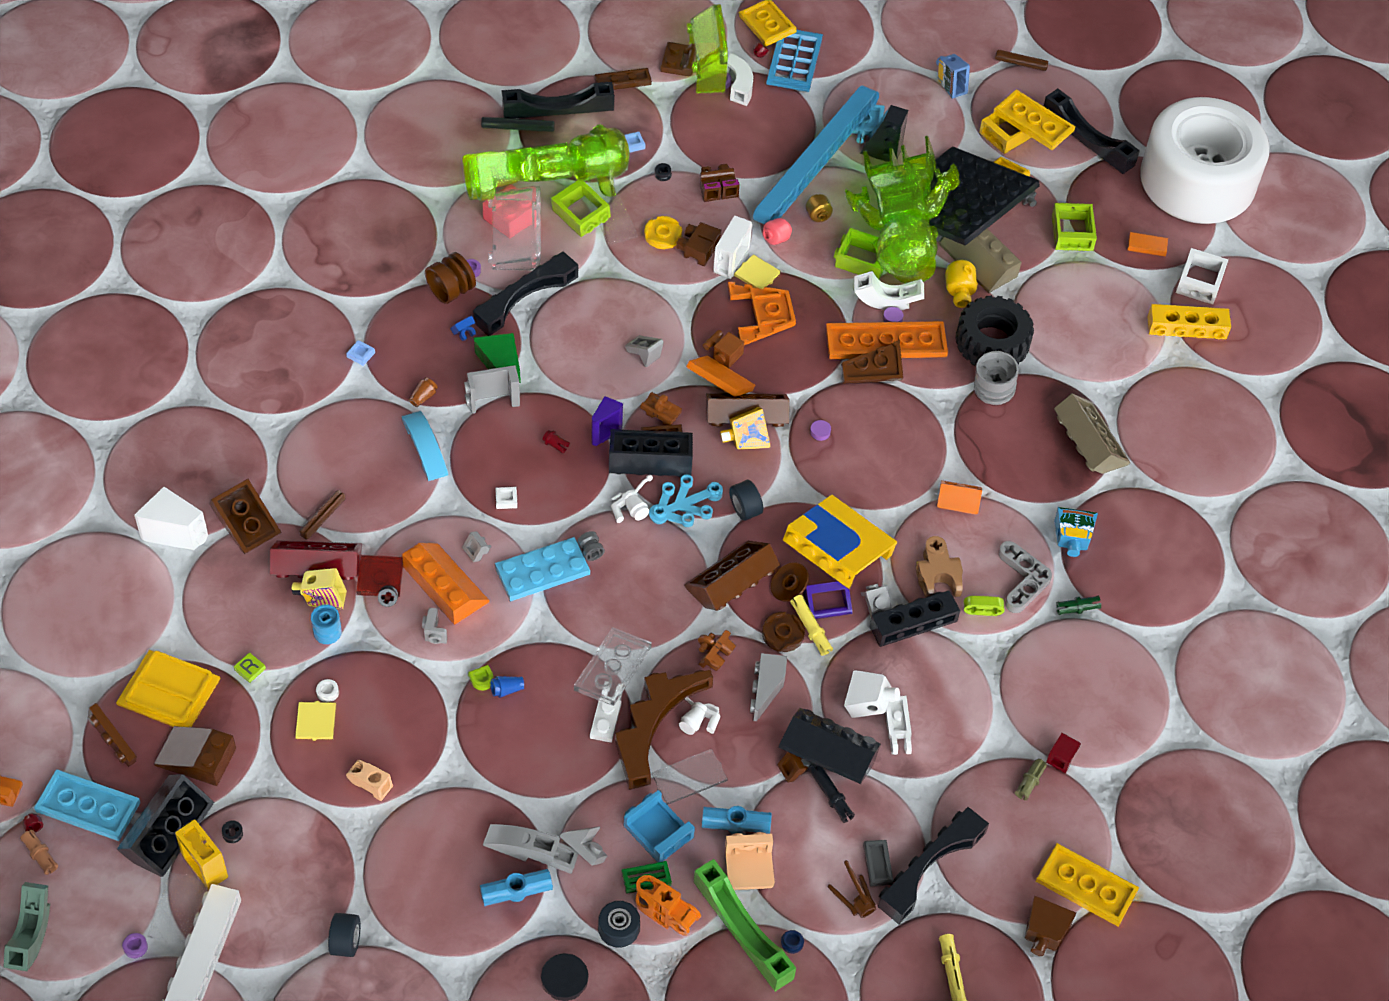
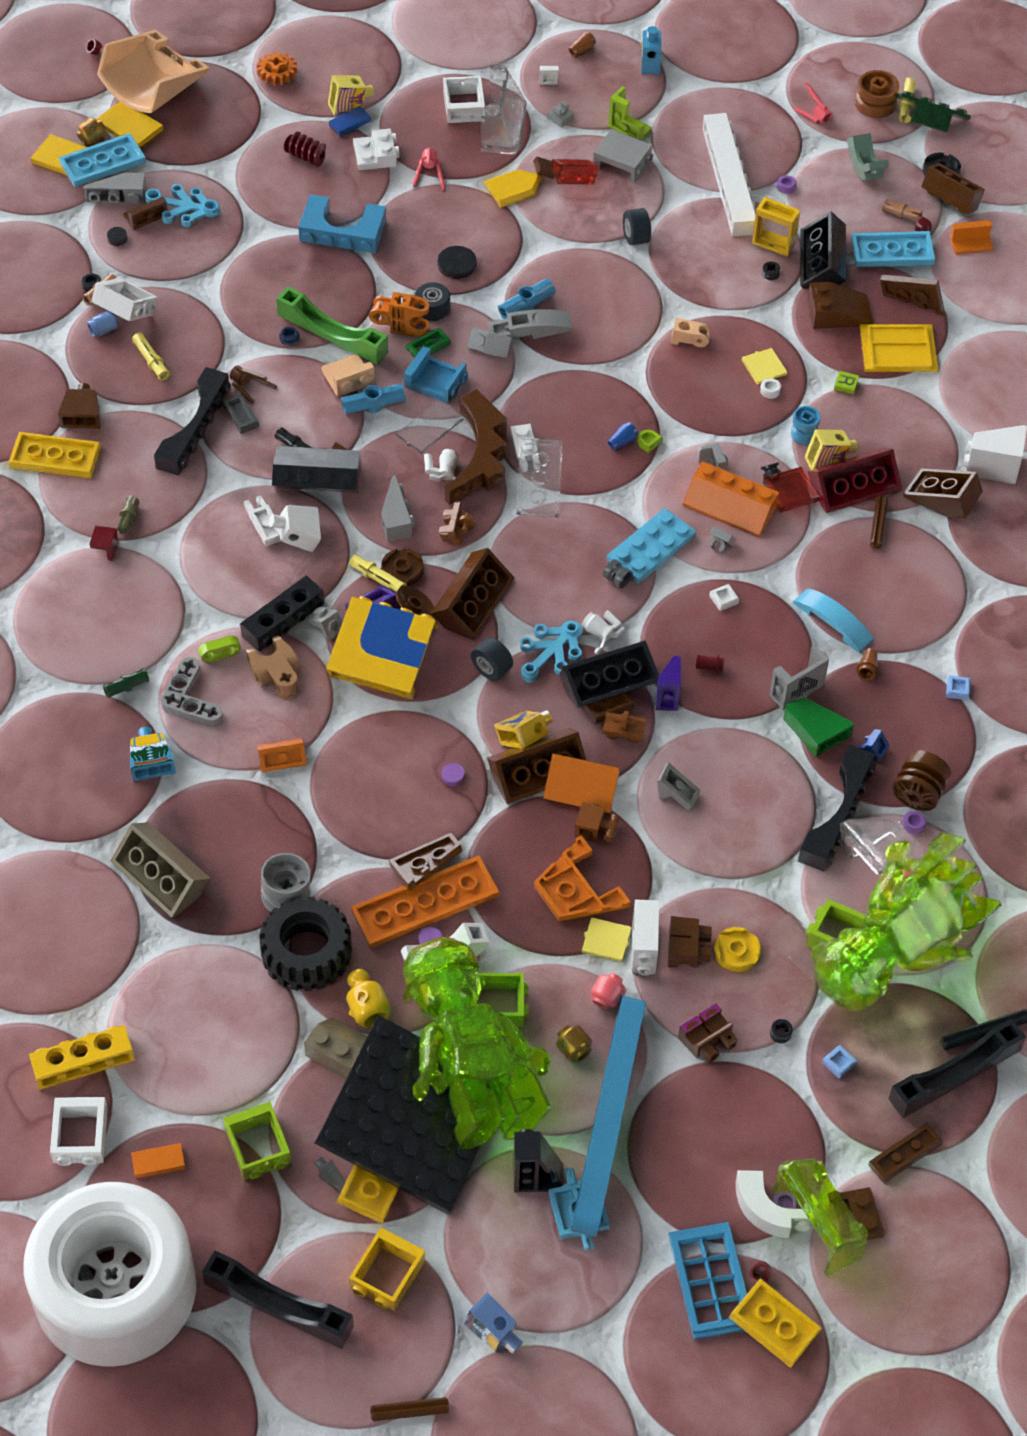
camera: 160 degrees right, 0 degrees up
yellow tile [993,89,1075,150] -> none

